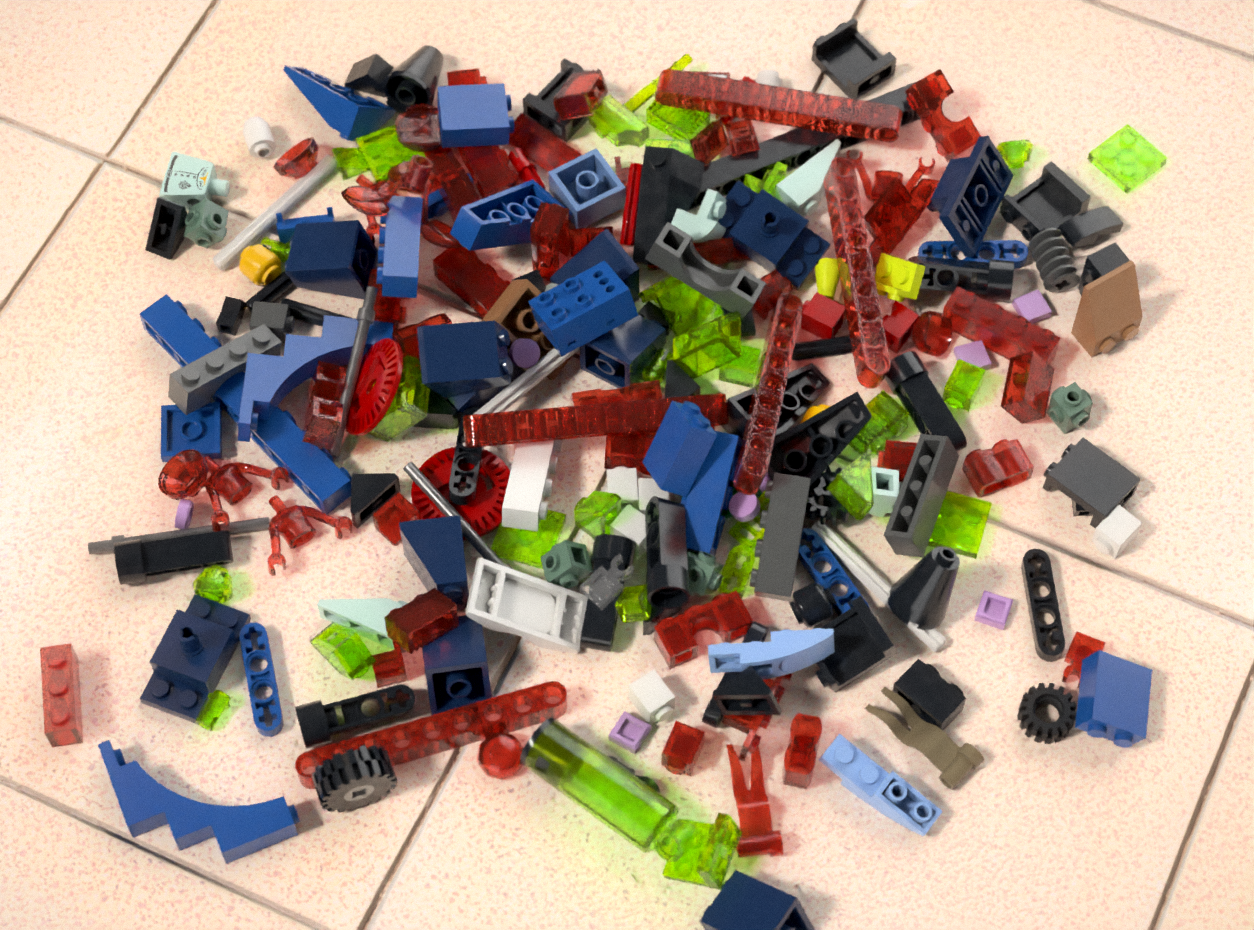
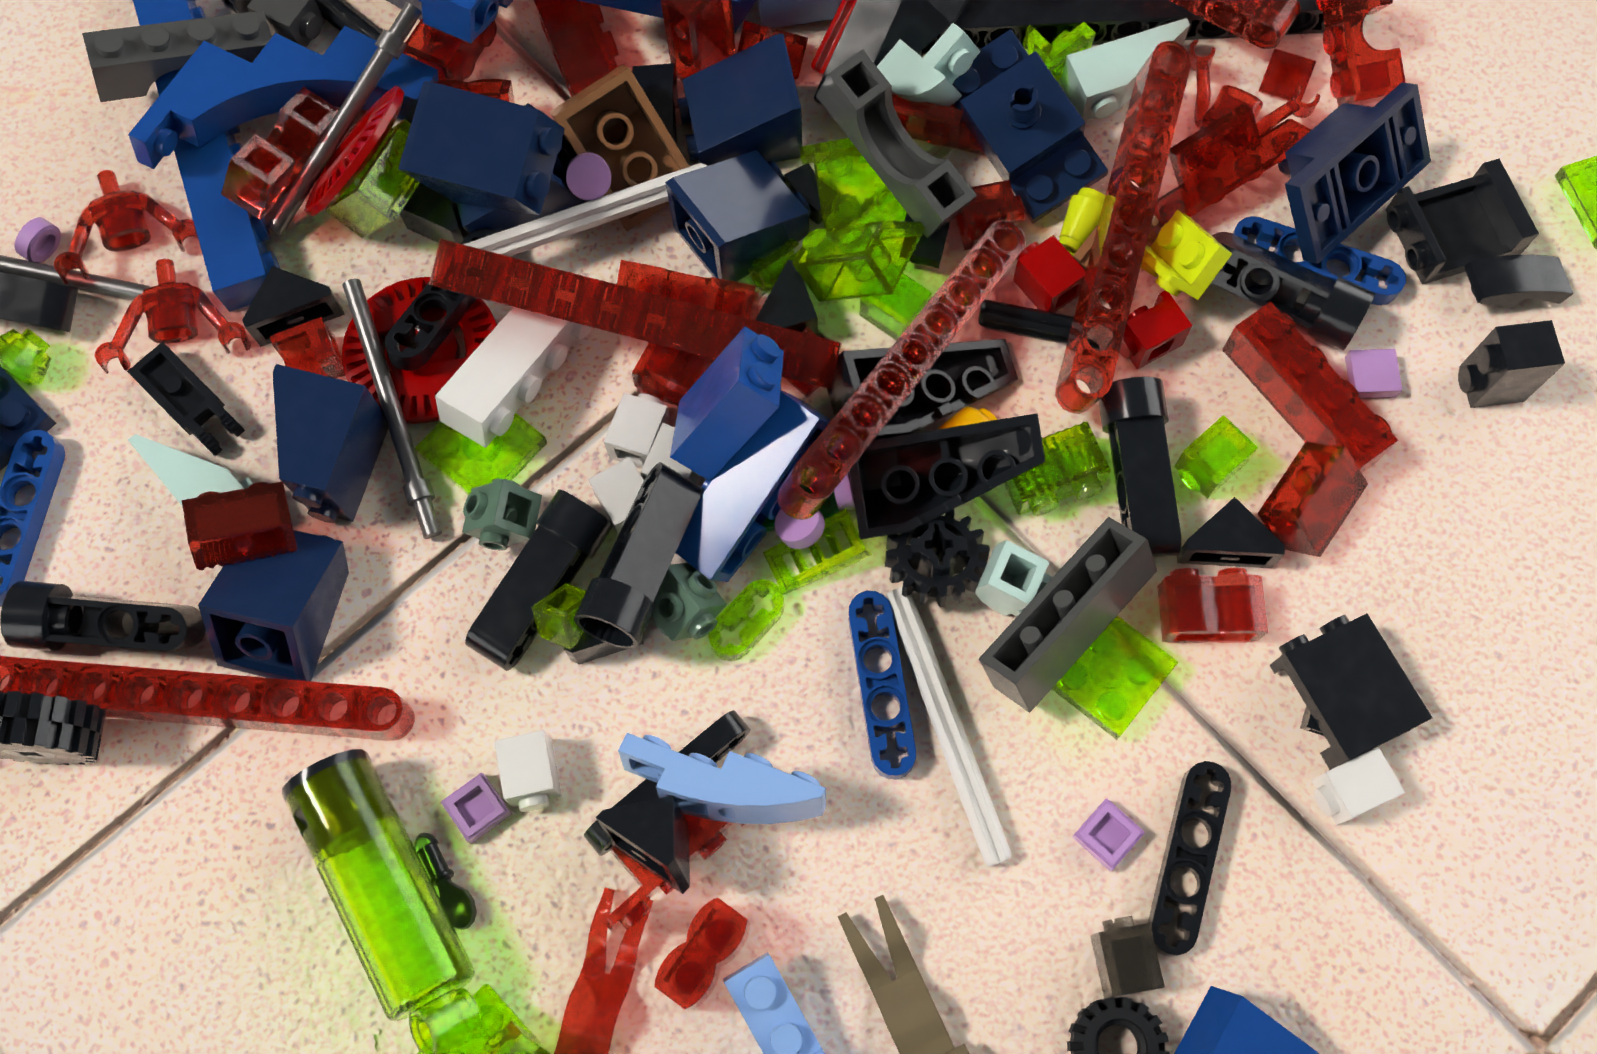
camera: 25 degrees right, 10 degrees up
clear red piece [158,449,208,500] -> none
blue plate [161,402,222,462] -> none
clear neon green slope [309,622,376,680] -> none
clear red panel [370,639,408,688] -> none
white slope [465,557,588,654] -> none
clear red hair [476,732,524,780] -> none
blue piece [528,260,638,356] -> none
clear neon green slope [574,491,621,539] -> none
clear plate [580,555,634,610] -> none
clear red arch [654,590,753,669] -> none
clear red brick [661,721,705,776] -> none
dark grey brick [749,473,811,602] -> none
black head [789,582,837,628] -> none
black panel [815,596,897,693] -> none
clear neon green slope [827,453,874,520] -> none
clear red brick [877,440,917,482] -> none
black cone [888,546,960,630] -> none
black brick [893,658,966,730] -> none
clear red hair [912,311,953,357] -> none
lavender tile [954,340,992,376] -> none
clear neon green cone [996,139,1033,169] -> none
dark grey piece [1029,228,1080,293] -> none
sand green brick [1047,382,1093,435] -> none
clear red plate [1062,631,1105,688] -> none
medium nougat slope [1071,260,1143,357] -> none
none -> black hinge [127,342,245,456]
none -> clear smoke brick [1090,916,1165,998]
none -> black slope [1177,497,1285,569]
none -> clear red slope [1258,48,1316,104]

